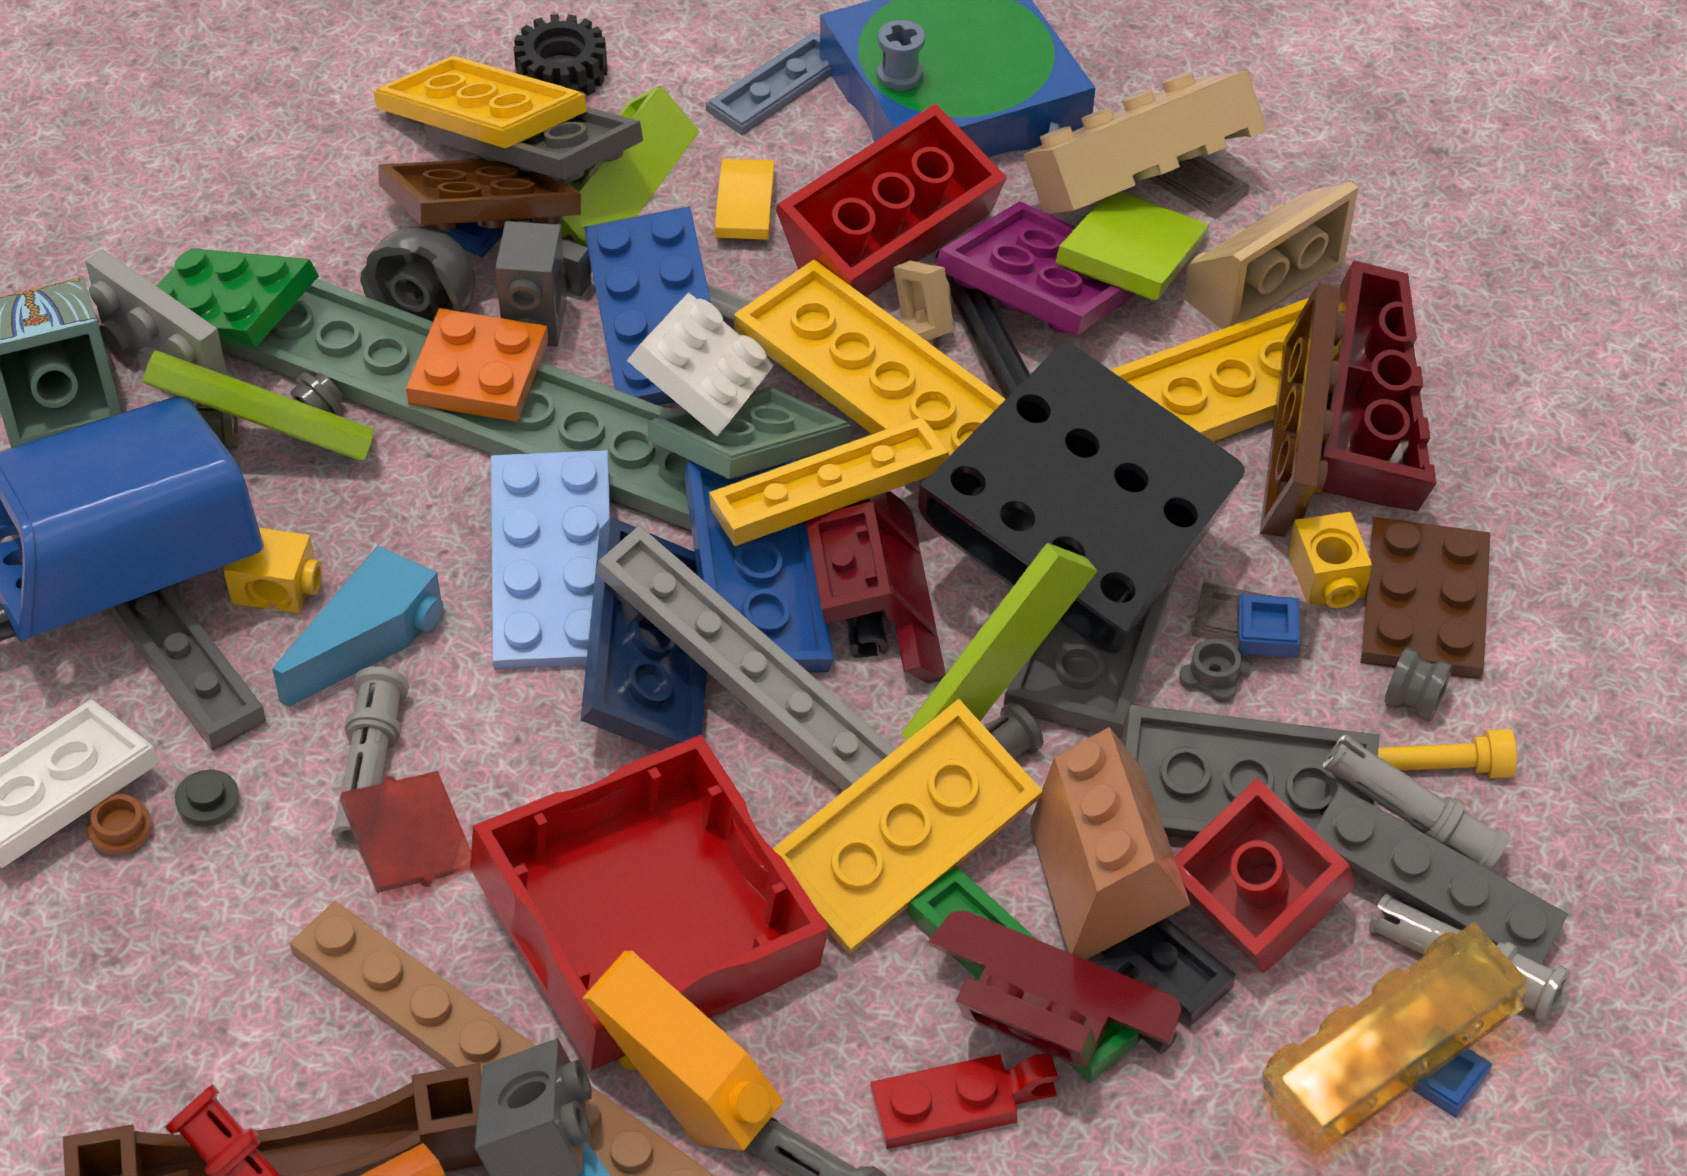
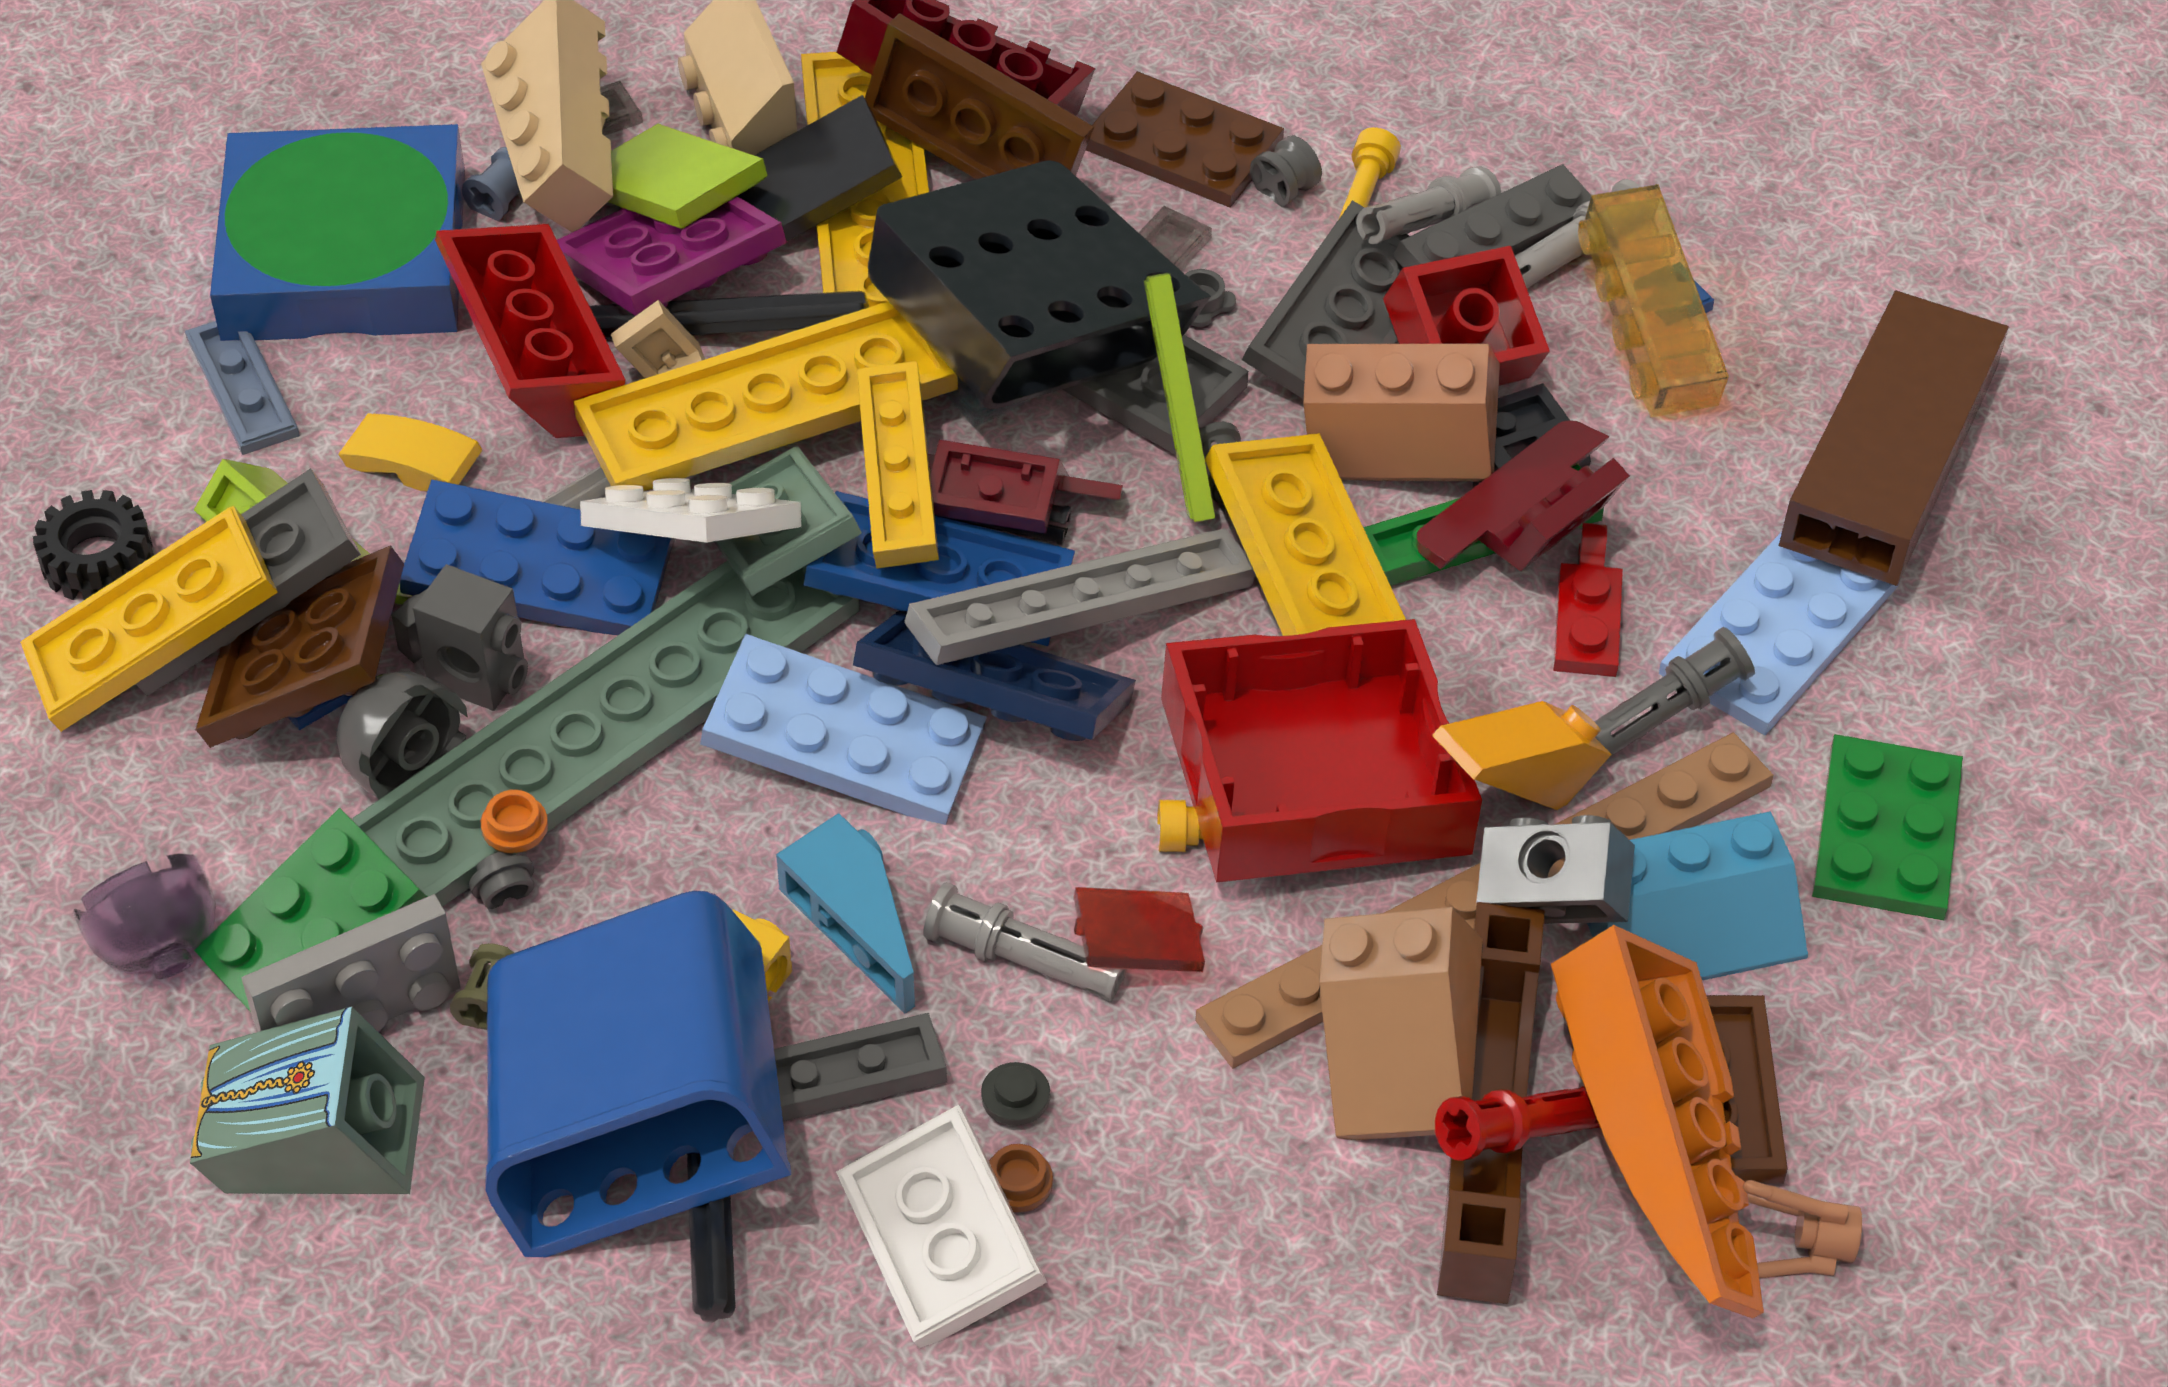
camera: 70 degrees left, 0 degrees up
lime tile [142,349,374,461] -> none
orange plate [406,308,548,422] -> none
sand blue bush [876,20,925,91] -> none
blue tile [1237,594,1300,658] -> none
yellow brick [1288,511,1372,609] -> none
none -> clear purple cylinder [73,853,216,979]
none -> orange plate [481,790,548,853]
none -> black tile [737,95,903,241]
none -> medium nougat slope [1319,907,1483,1140]

